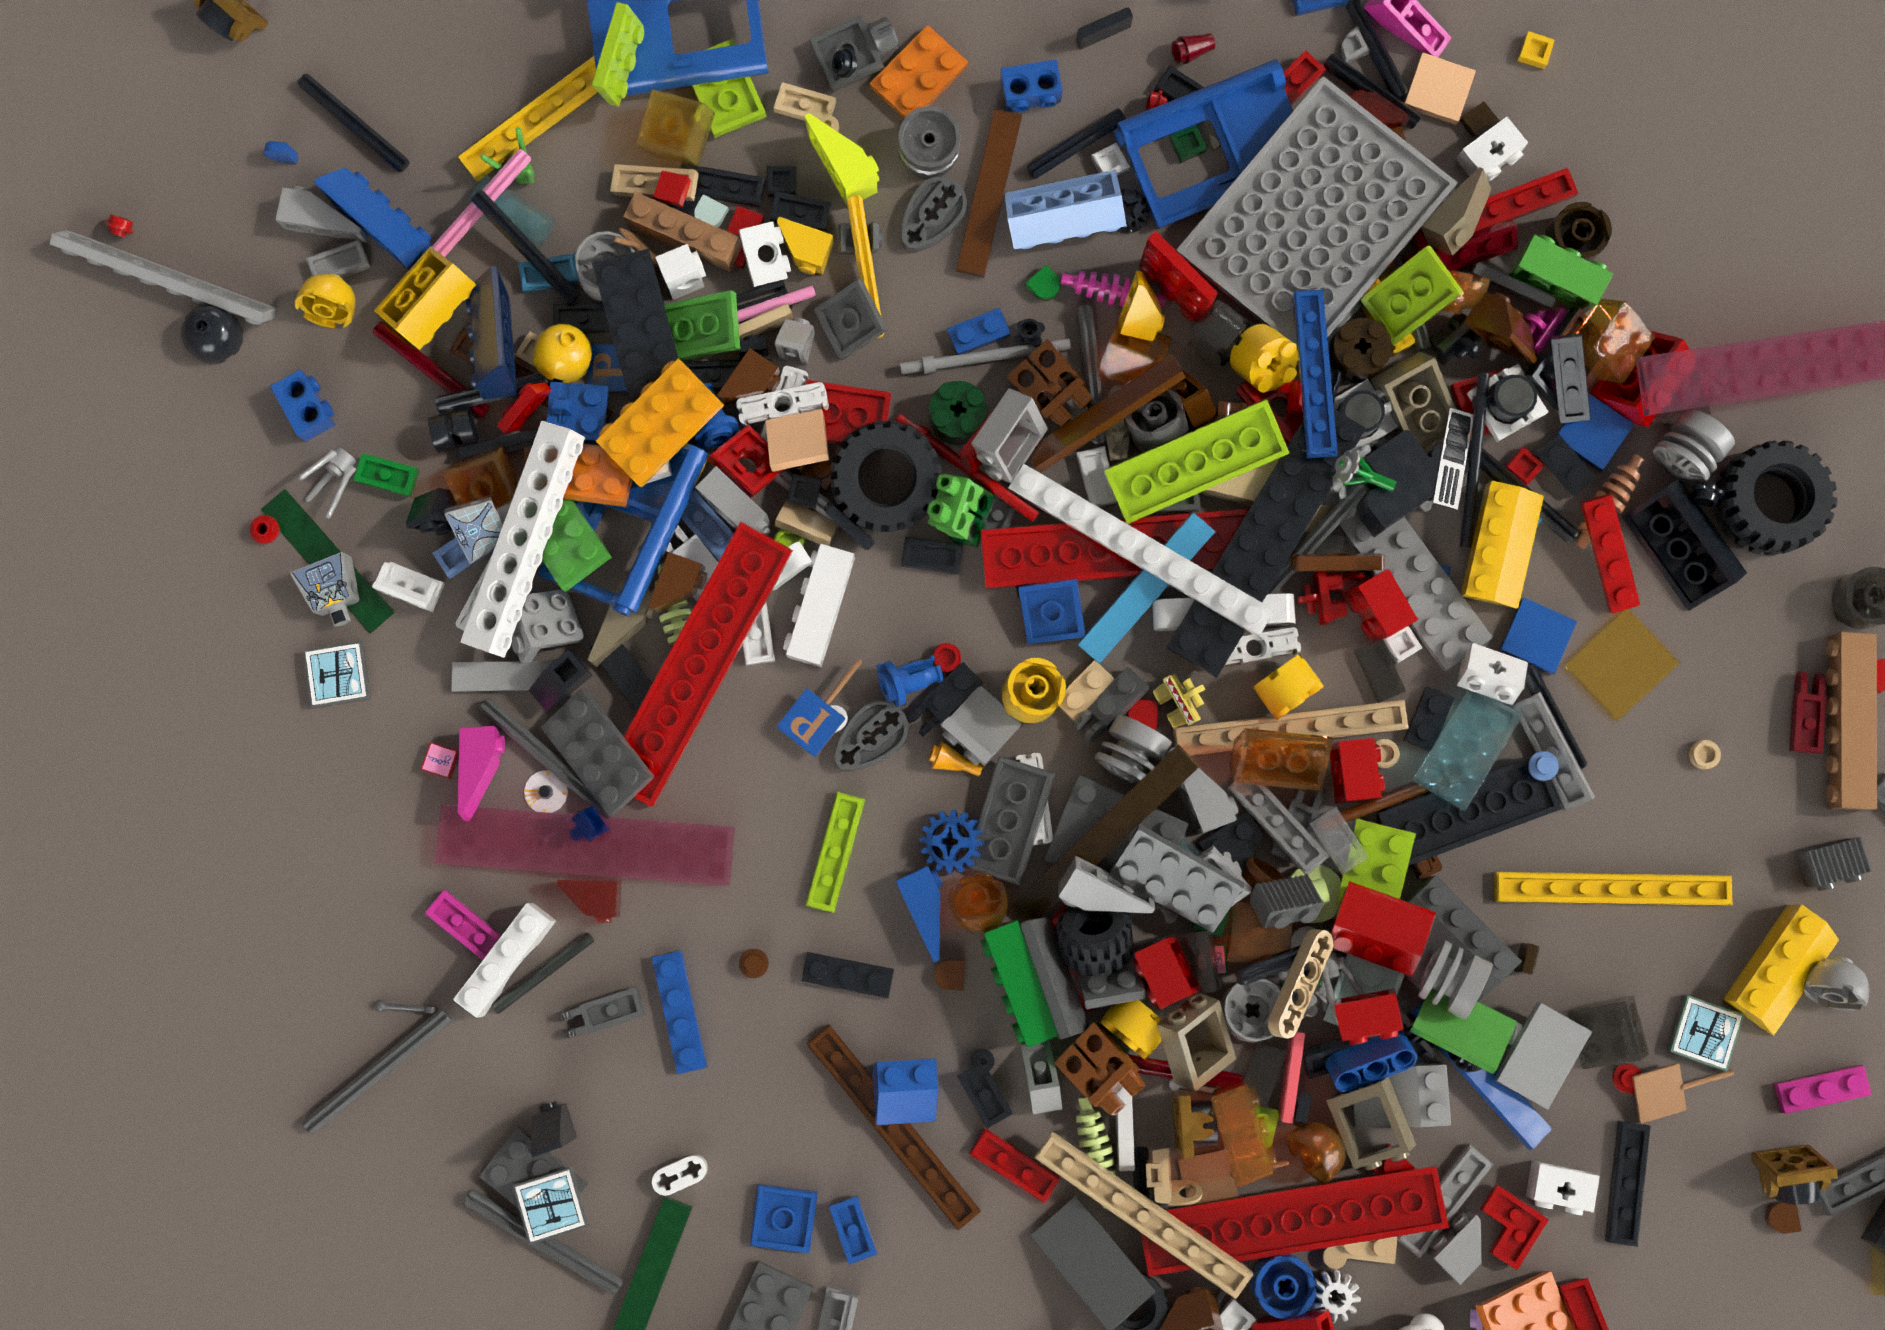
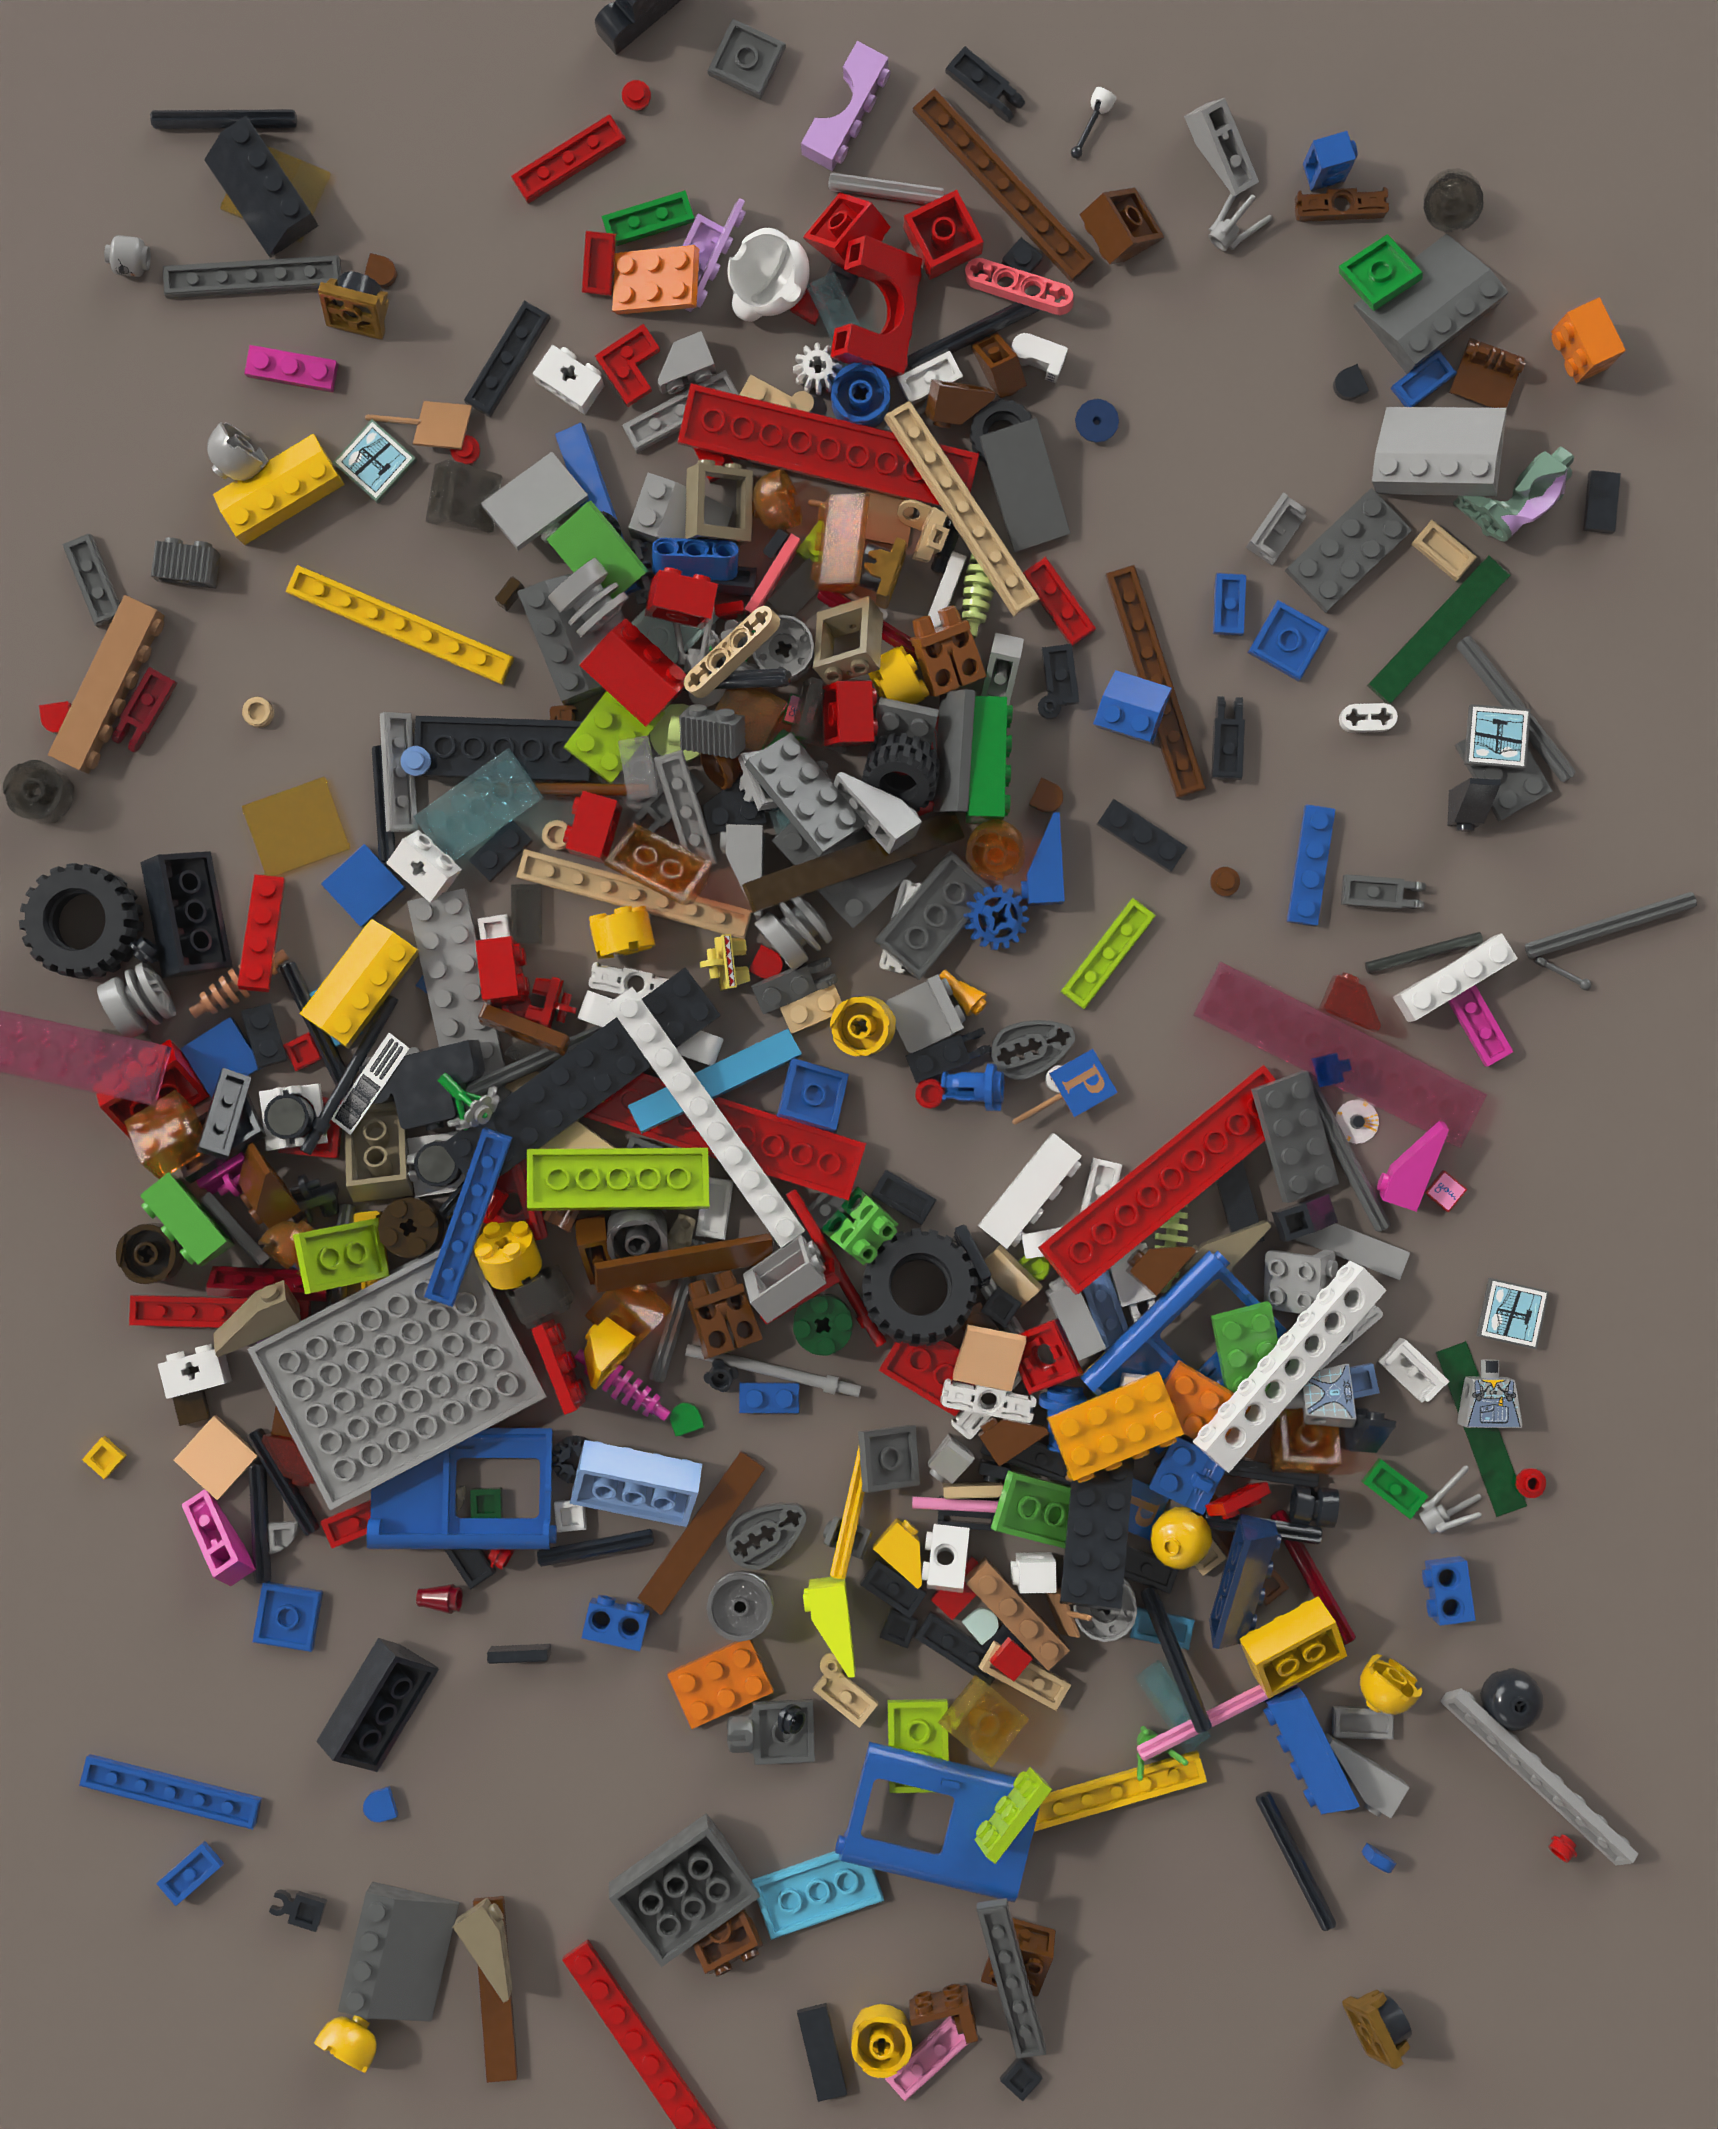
camera: 155 degrees left, 5 degrees up
none -> red tile [714,600,745,621]
none -> black hinge [1211,696,1245,780]

